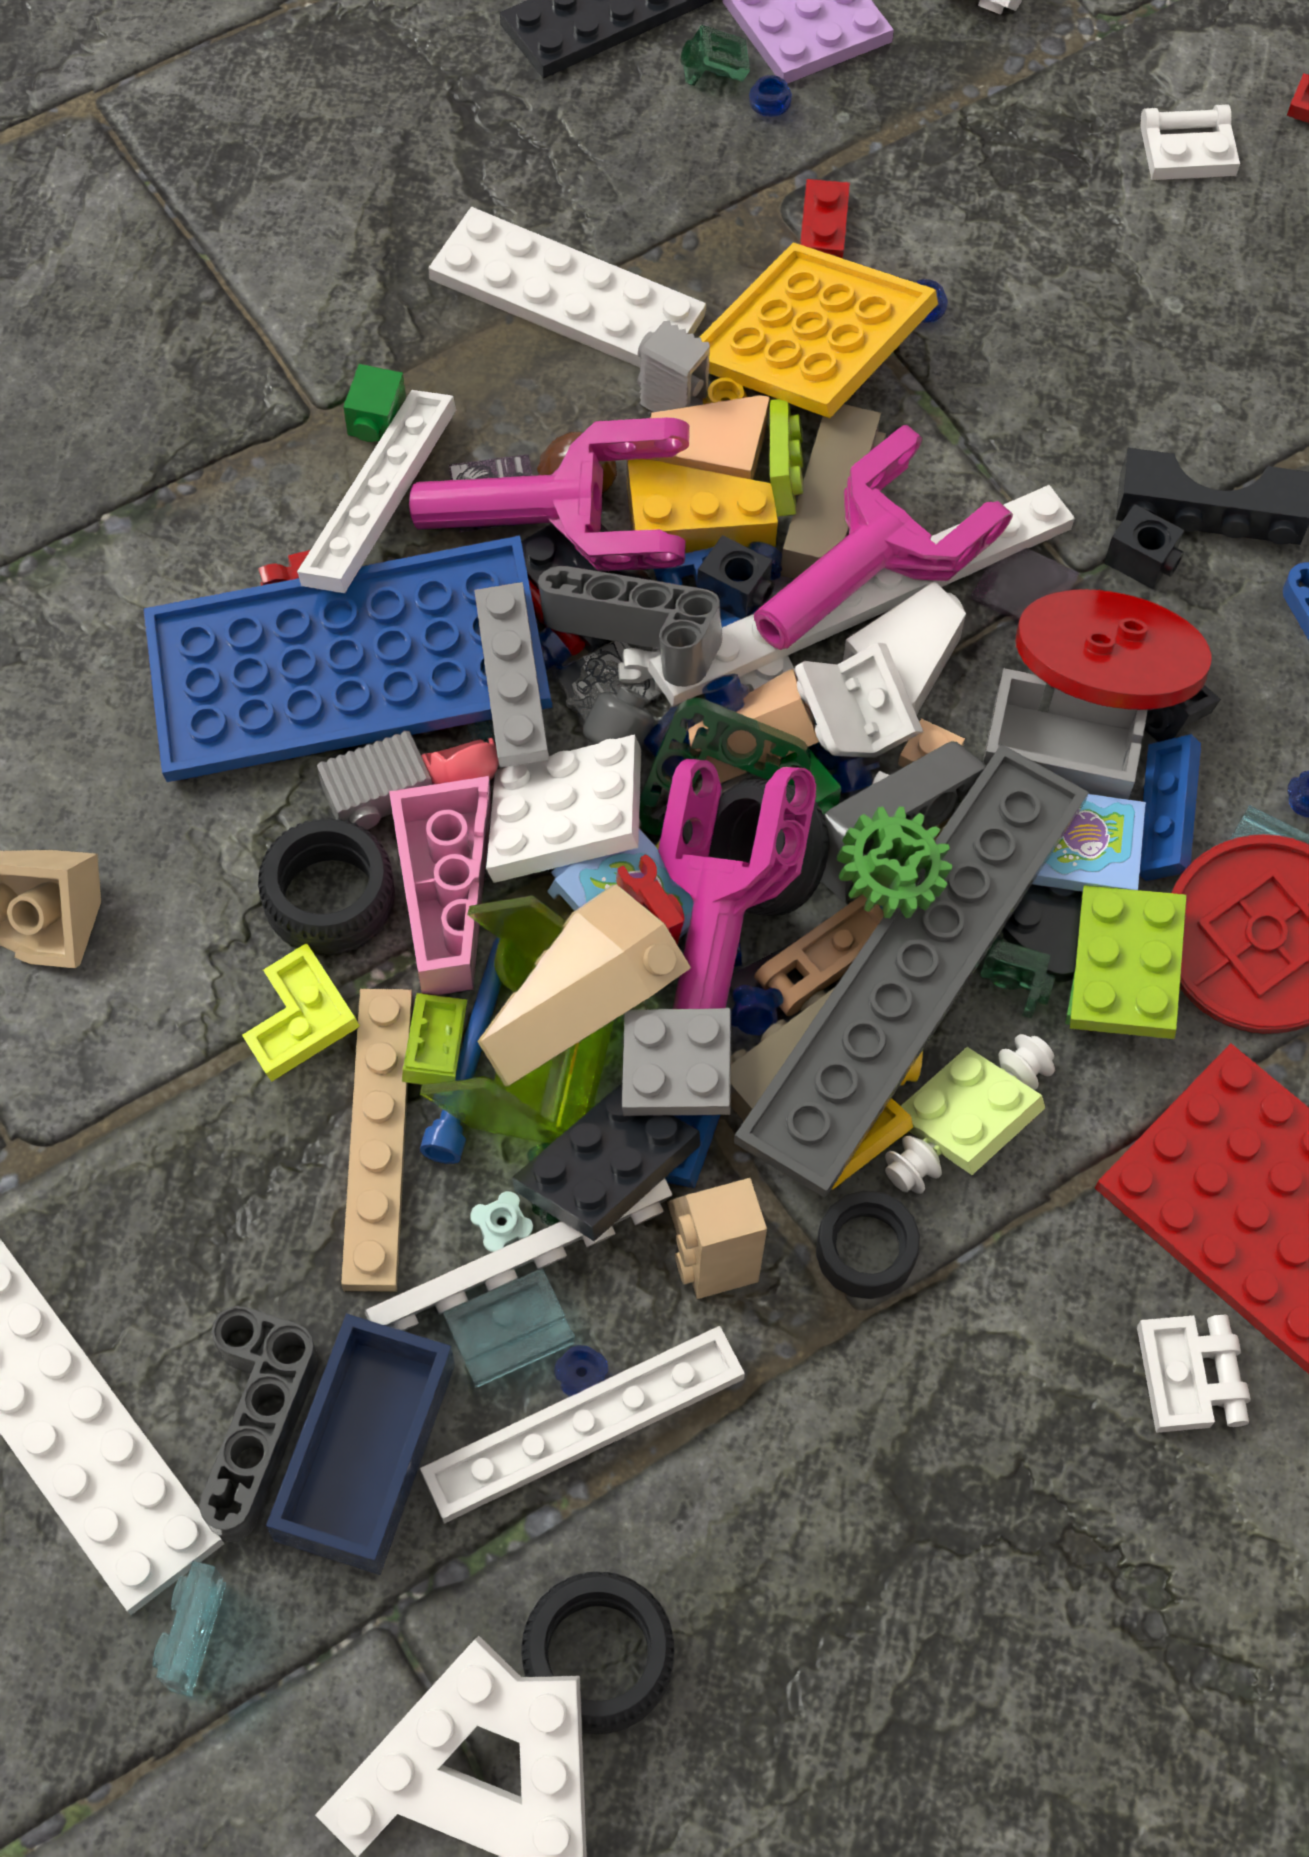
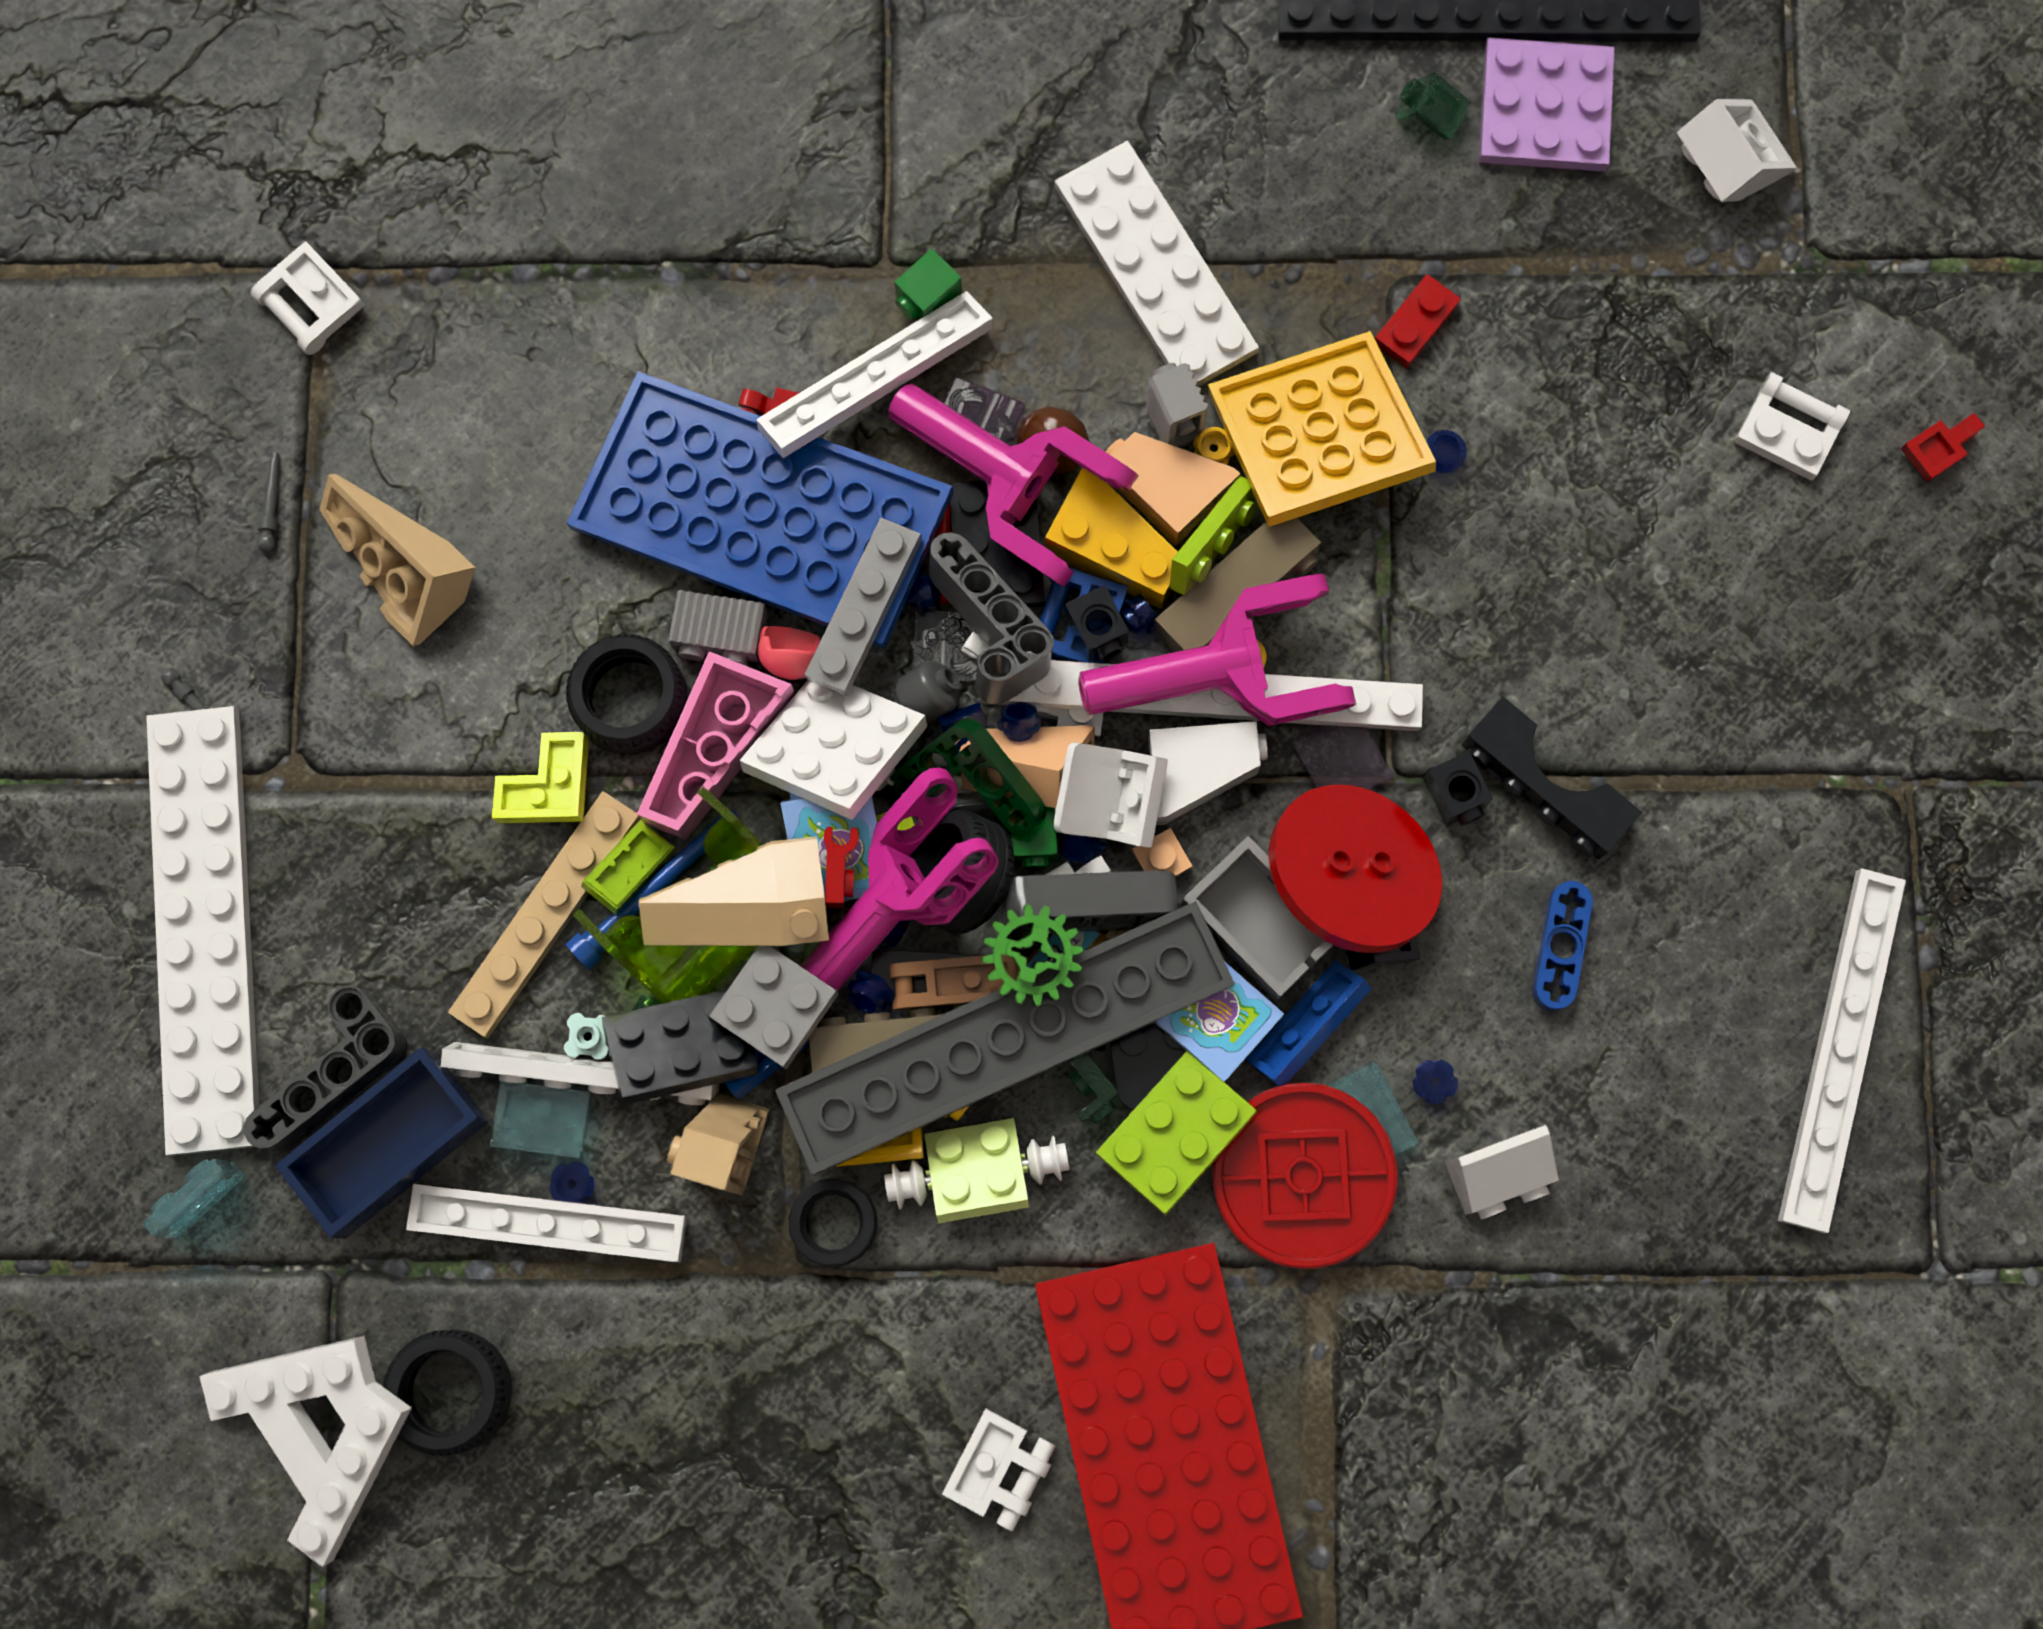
camera: 40 degrees right, 15 degrees up
clear blue plate [749,75,792,117] -> none

